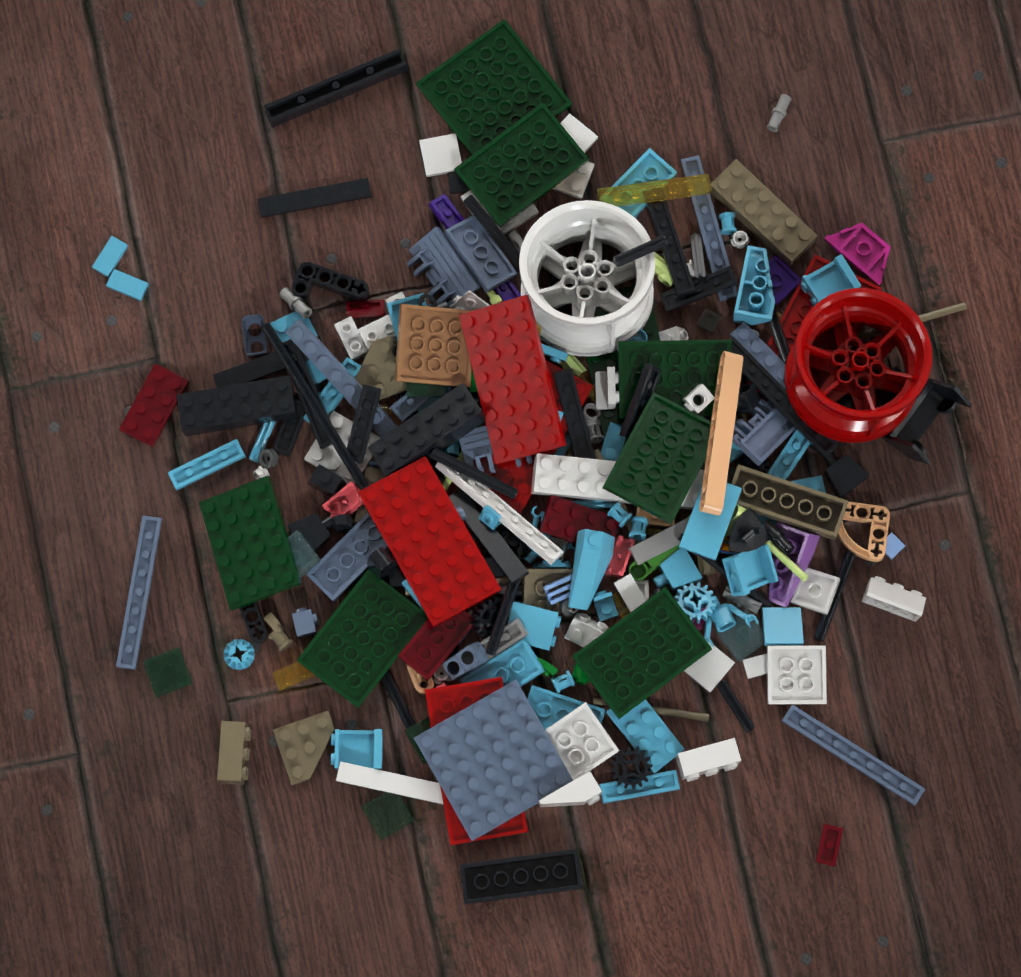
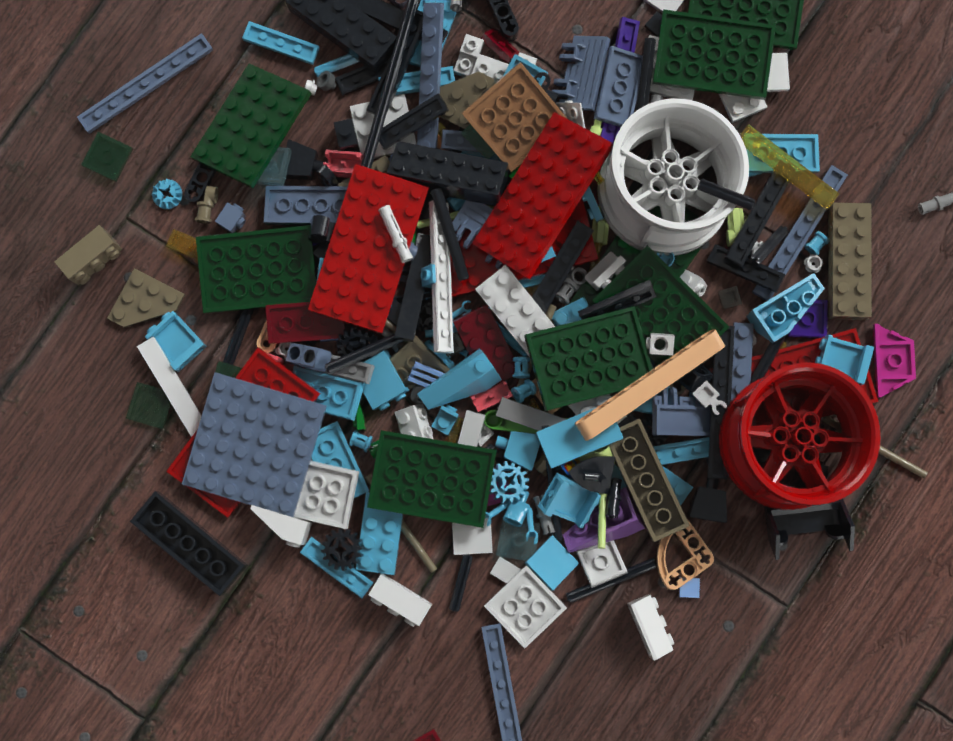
camera: 50 degrees right, 5 degrees up
none -> white pin [378,205,413,263]
none -> white plate [692,380,727,416]

